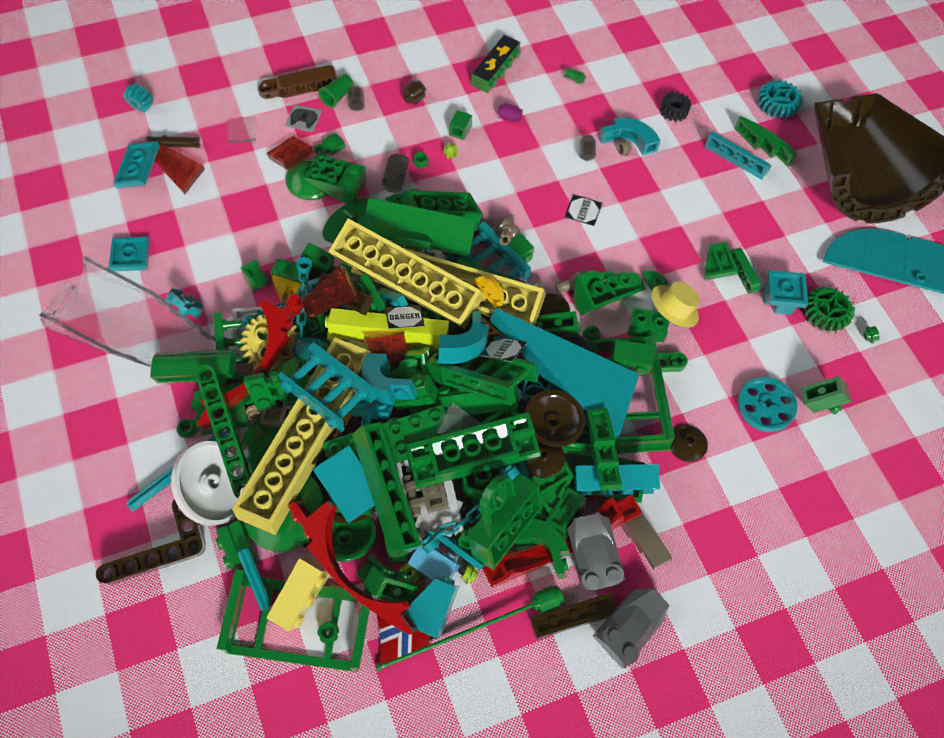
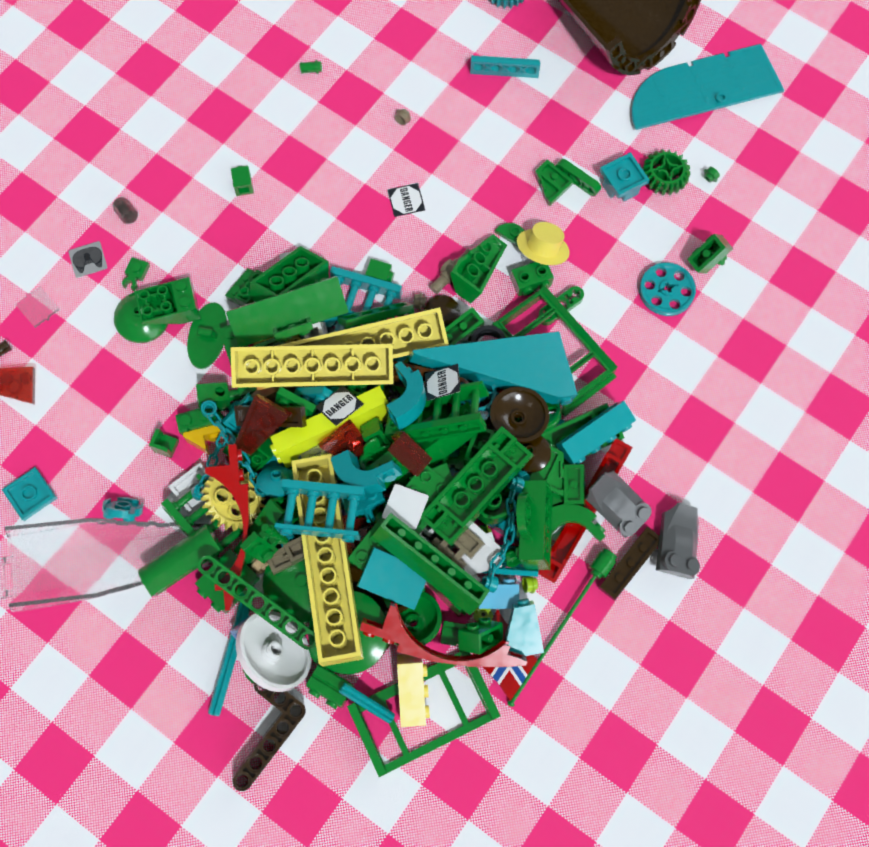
camera: 30 degrees left, 10 degrees up
green plate [176,419,197,438] -> none
reddish brown piece [258,65,338,99] -> none
clear red plate [266,136,314,170] -> none
green plate [317,621,339,644] -> none
green plant [318,74,354,108] -> none
clear smoke piece [381,154,410,193] -> none
dark brown head [402,80,427,105] -> none
green plate [412,152,429,168] -> none
clear piece [437,403,480,435] -> none
lime plate [444,143,458,159] -> none
brick [471,35,521,93] -> none
yellow plate [472,275,504,309] -> none
dark tan pin [495,213,519,246] -> none
magenta brick [498,102,523,123] -> none
clear smoke brick [579,135,596,161] -> none
green plate [582,325,600,339] -> none
green slope [587,408,622,491] -> none
teal arch [599,118,661,156] -> none
green brick [611,339,654,375] -> none
dark tan slope [614,499,672,569] -> none
black tyre [660,91,691,122] -> none
dark brown dish [670,425,708,462] -> none
green slope [734,116,797,167] -> none
none -> white sticker [382,484,429,530]
none -> clear red panel [388,431,432,476]

